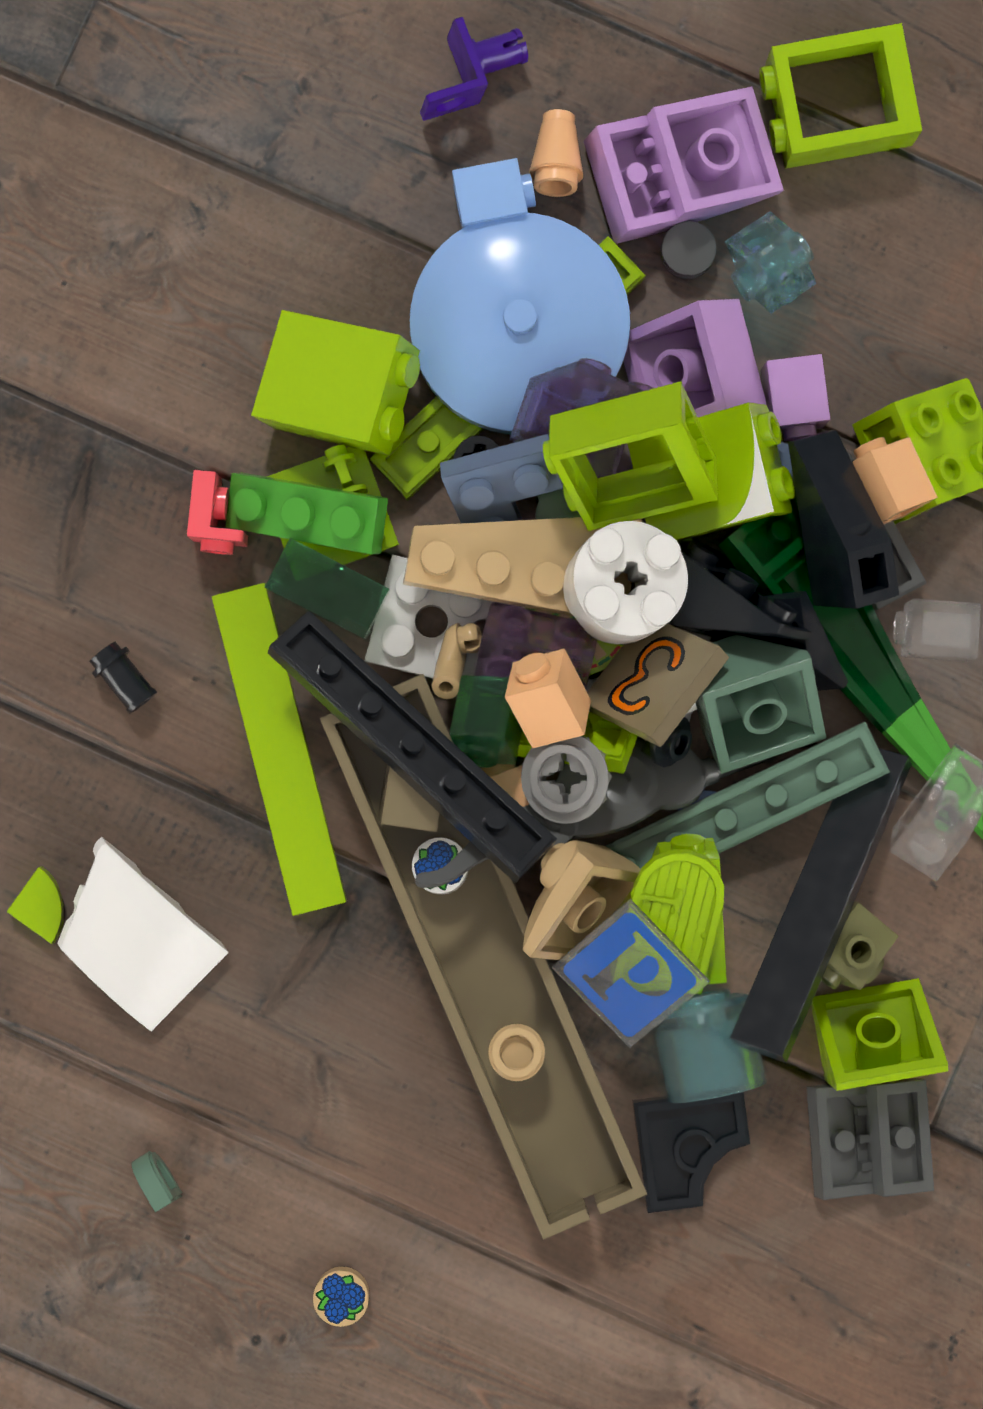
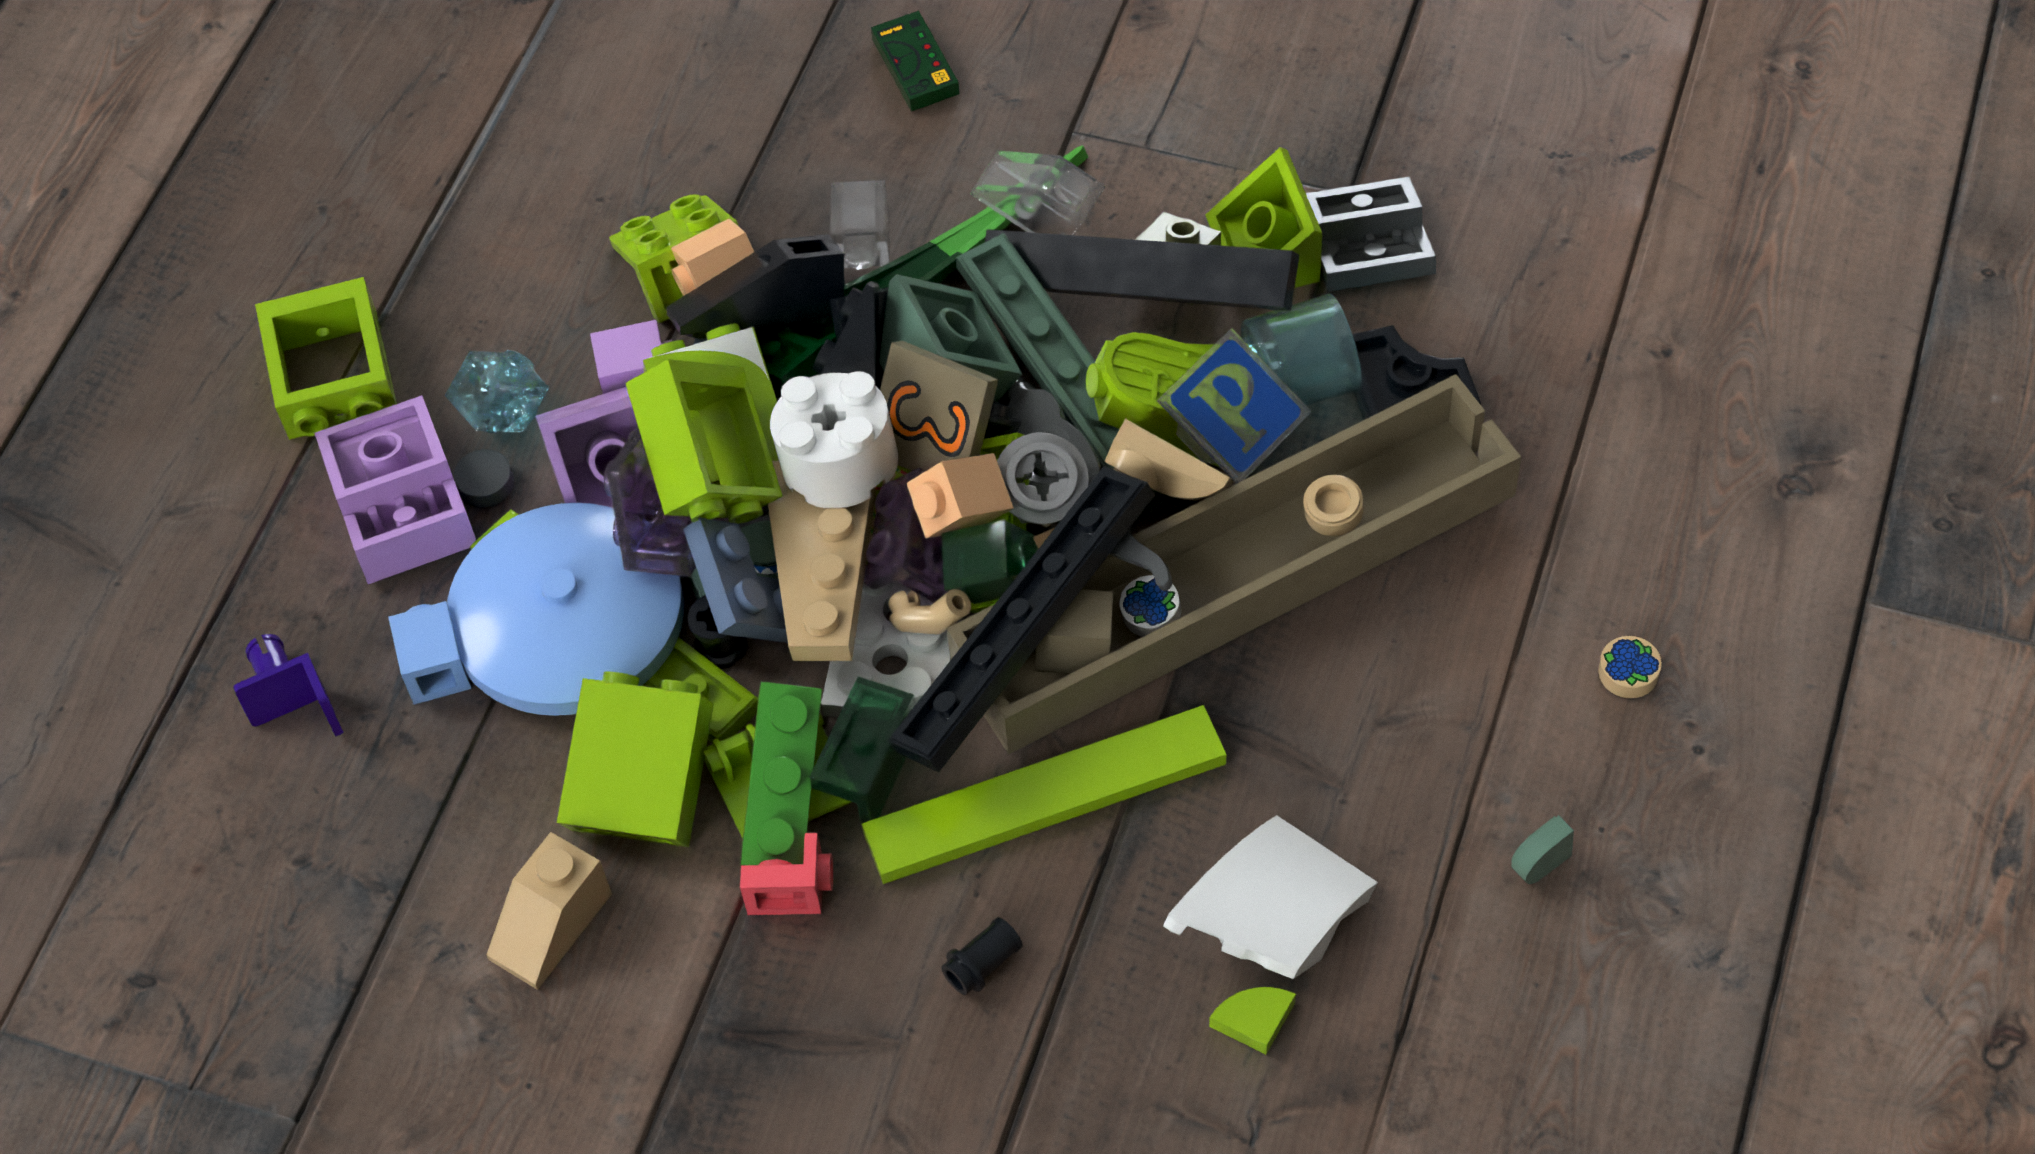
camera: 90 degrees left, 30 degrees down
light nougat cone [529,109,583,197] -> none
none -> tan slope [486,832,612,990]

